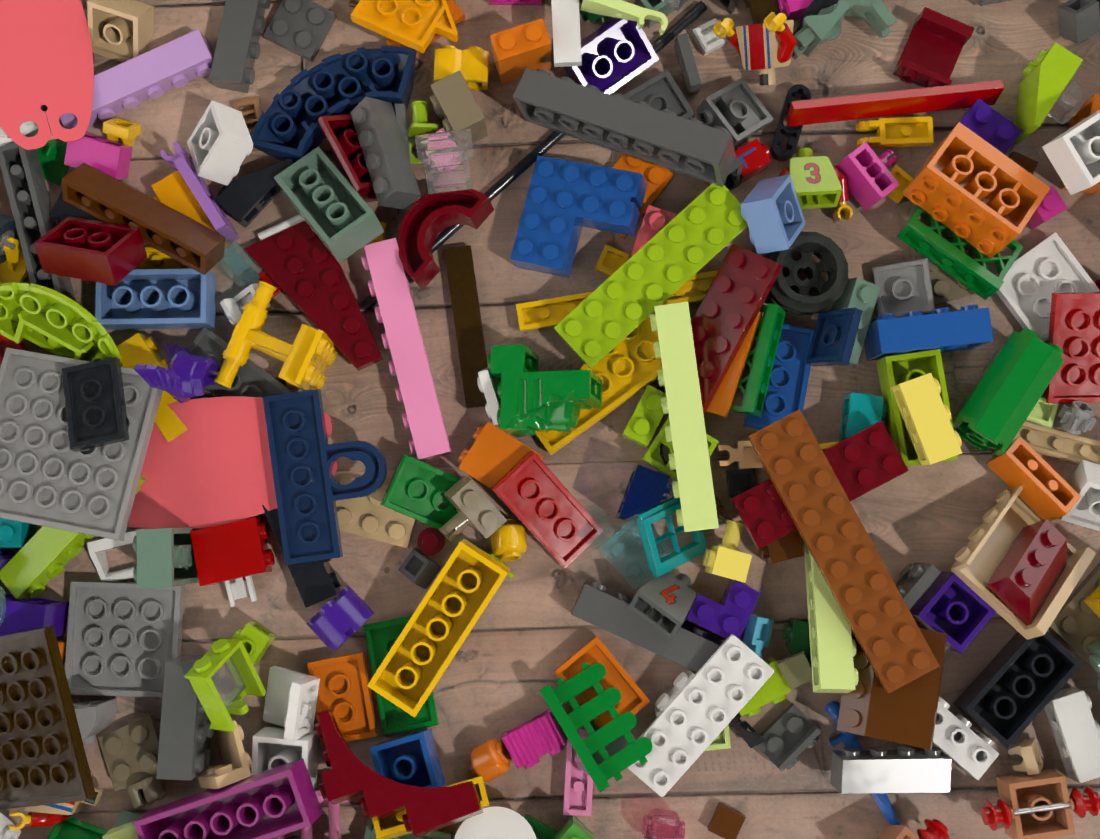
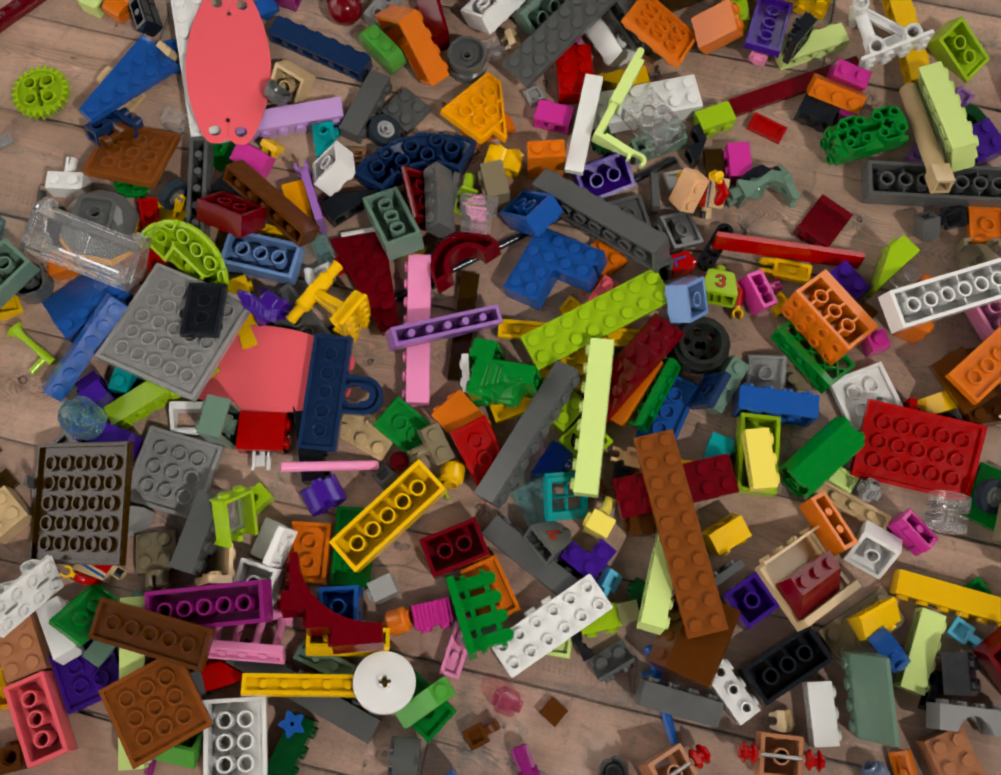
camera: 15 degrees right, 10 degrees down
none -> dark grey helmet [263,79,293,106]
none -> bright pink piece [280,460,379,472]
none -> teal brick [311,121,340,159]
none -> light grey brick [366,573,401,605]
none -> black wheel [368,114,401,147]
none -> medium lavender brick [385,304,503,351]
none -> dark red brick [419,517,490,579]
none -> dark grey brick [474,360,582,509]
none -> blue brick [499,189,564,237]
none -> light nougat brick [668,168,710,213]
none -> yellow brick [702,512,752,556]

